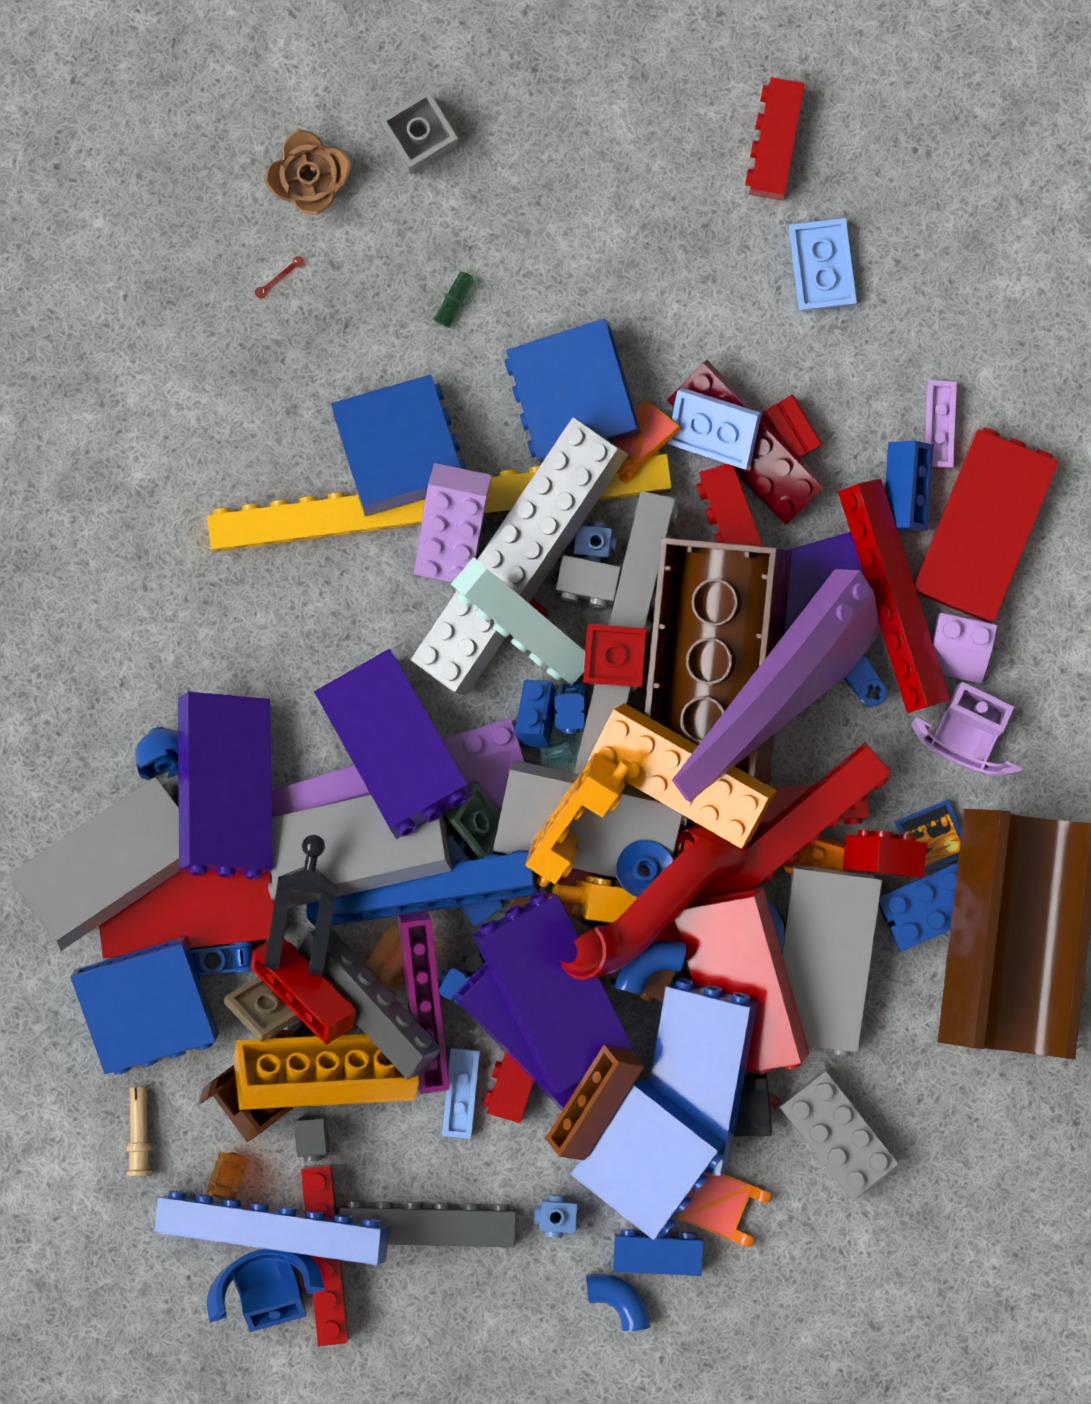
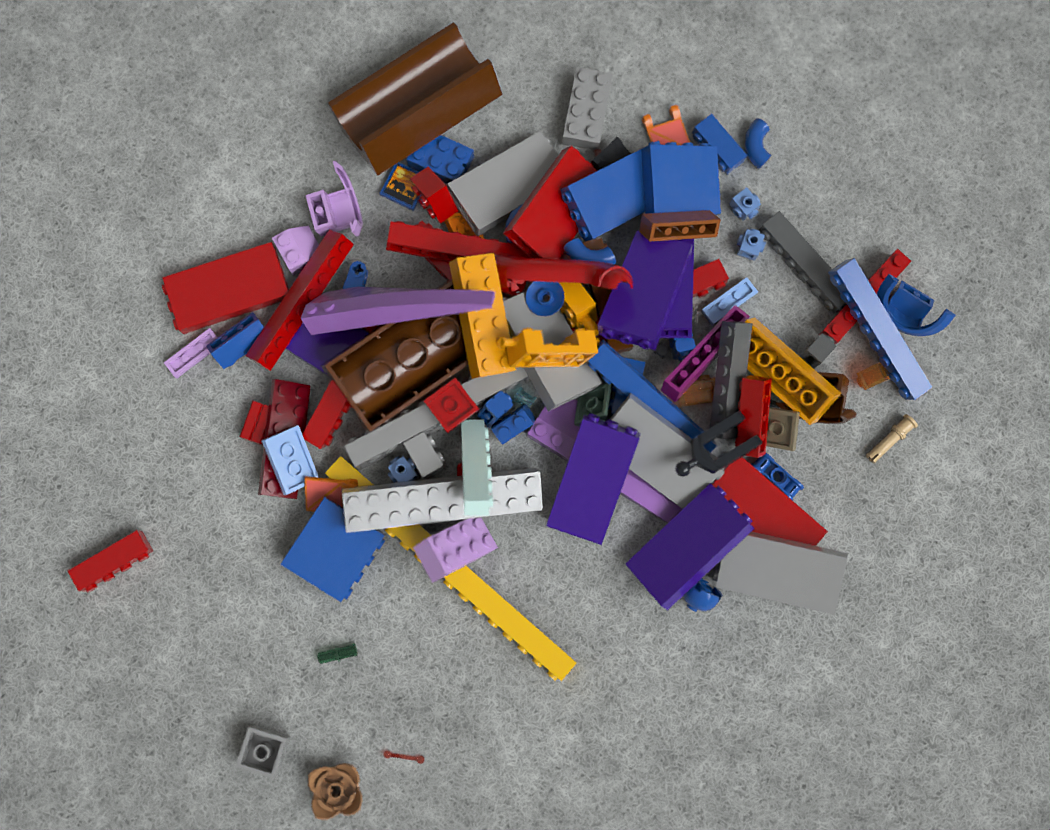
camera: 135 degrees left, 5 degrees down
blue brick [70,936,219,1075] -> none
blue brick [331,374,467,516] -> none
light blue plate [788,218,857,312] -> none
none -> medium blue brick [737,229,766,261]

